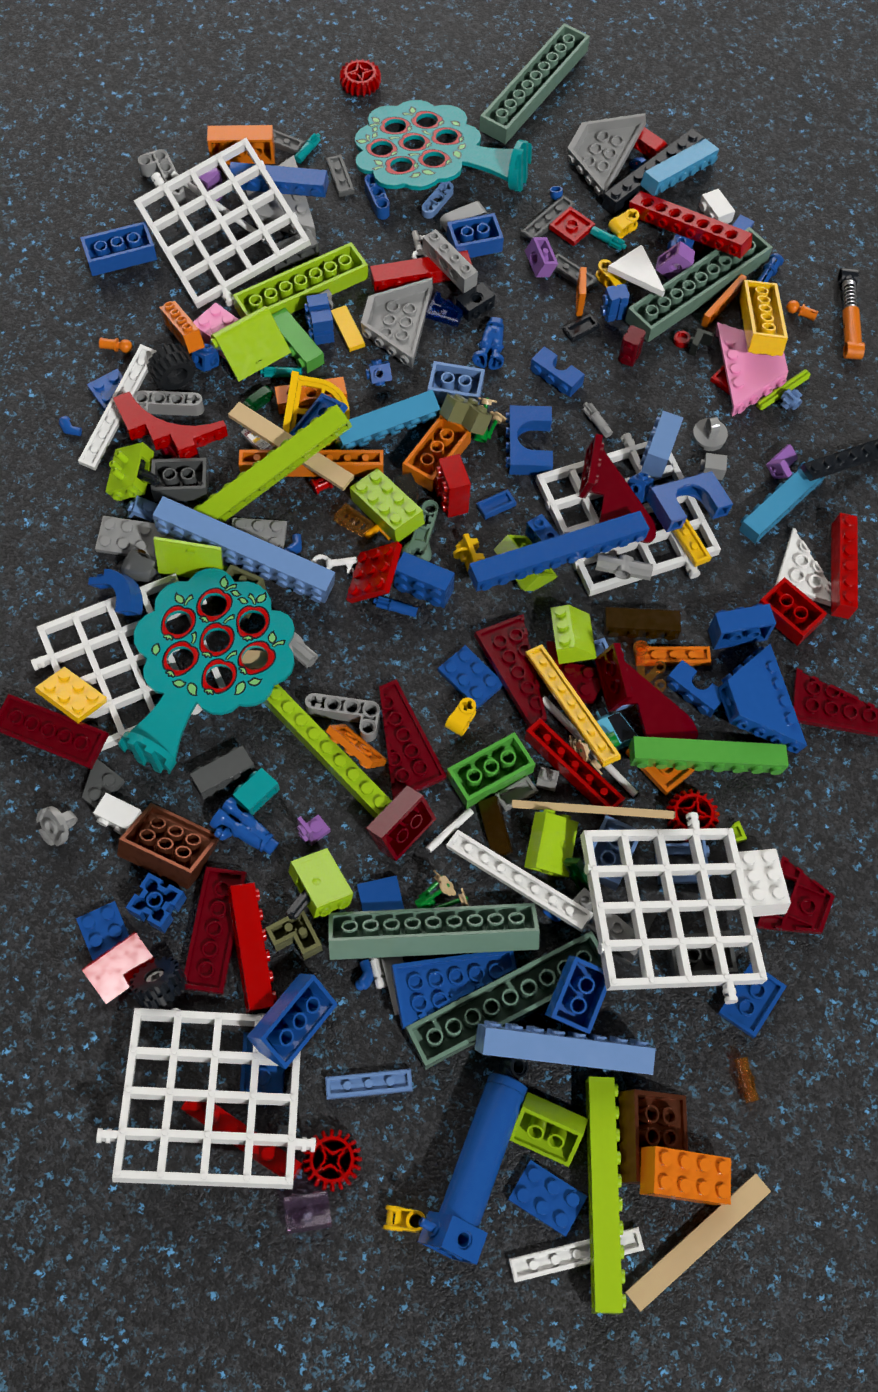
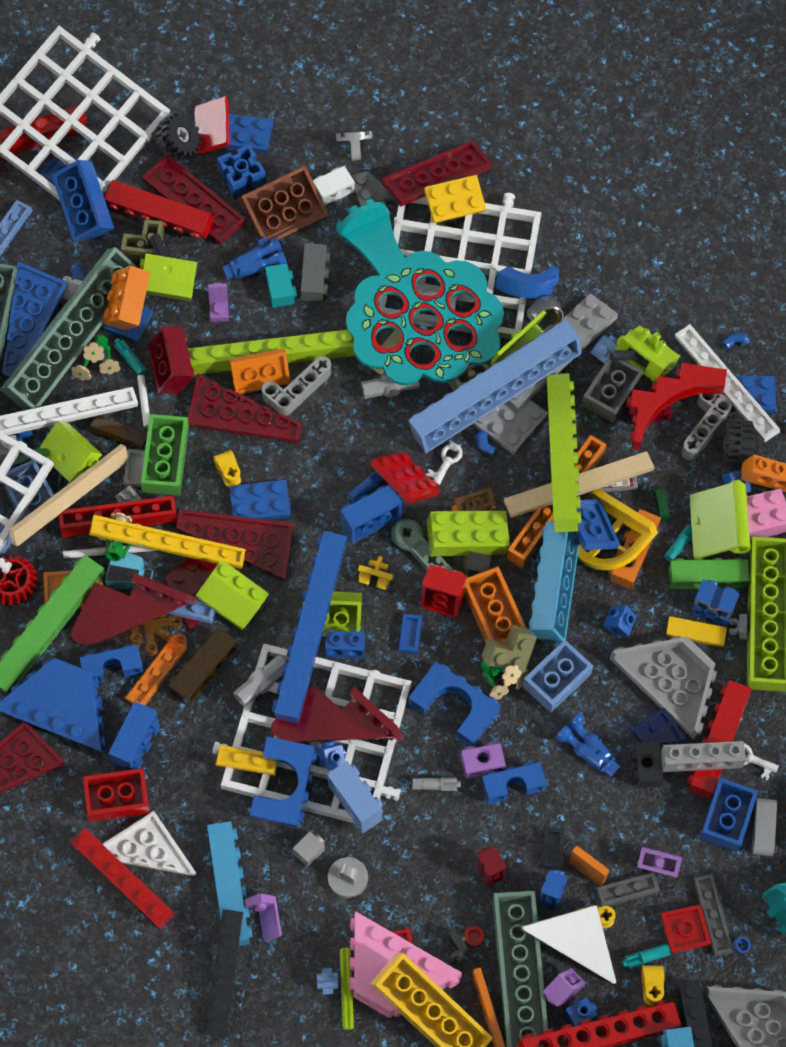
camera: 125 degrees right, 0 degrees up
none -> orange brick [104,266,150,330]
none -> teal piece [114,339,147,376]
none -> medium lavender brick [461,742,506,779]

